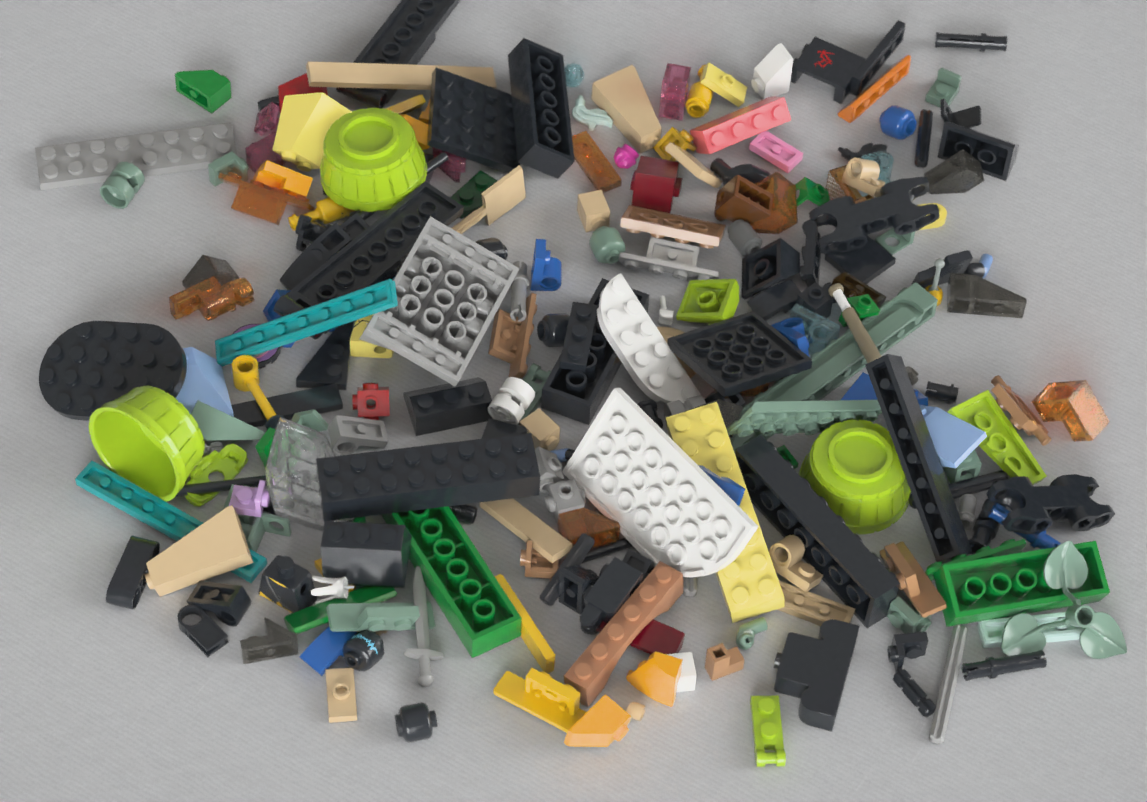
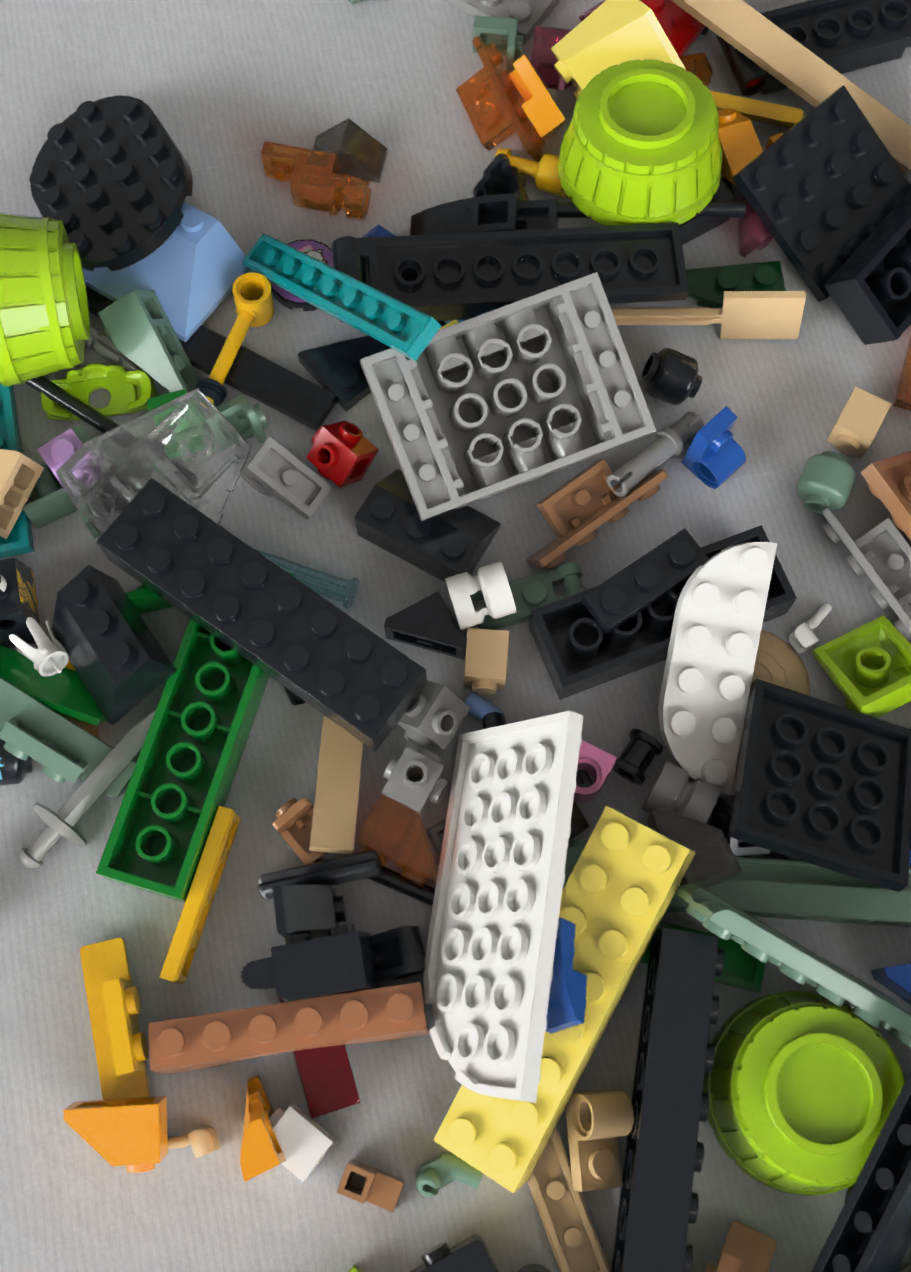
camera: 50 degrees right, 20 degrees up
black head [537,313,570,347] -> none

